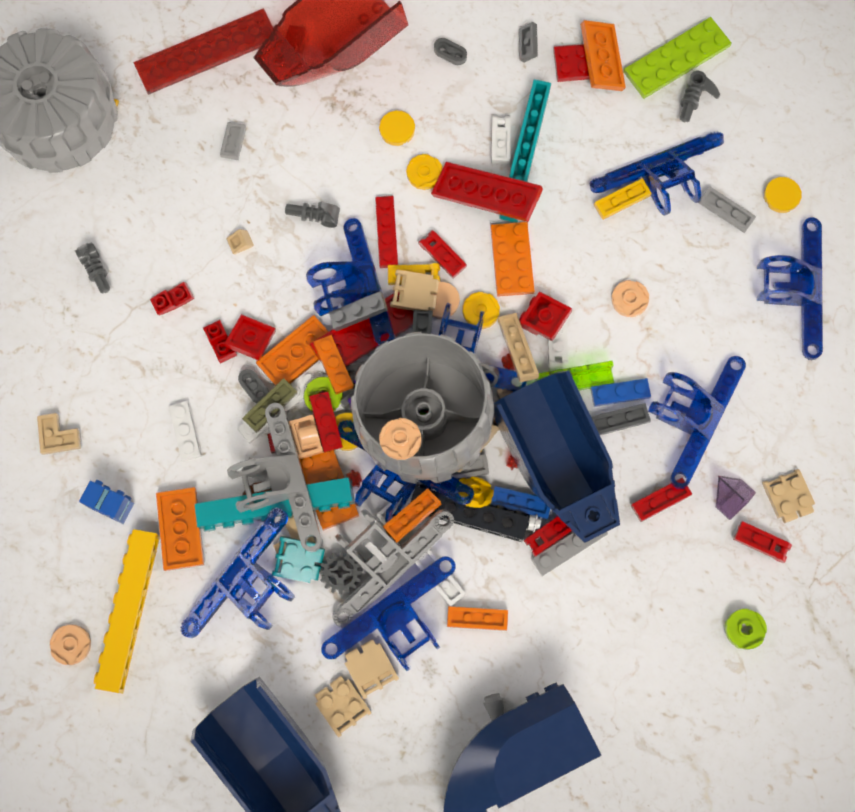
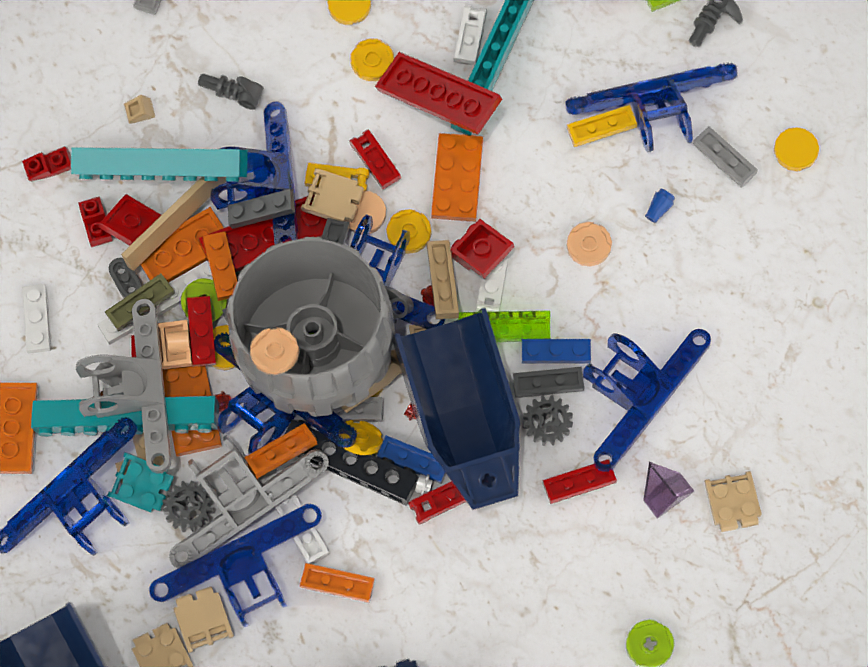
camera: 10 degrees right, 5 degrees down
red plate [375,196,398,268] -> none
light grey plate [531,532,608,576] -> none
red plate [733,521,792,563] -> none
clear blue piece [757,217,823,361] -> none
none -> teal brick [71,147,248,182]
none -> tan tile [121,177,226,271]
none -> dark grey gear [523,395,573,446]
none -> blue cone [645,188,675,223]

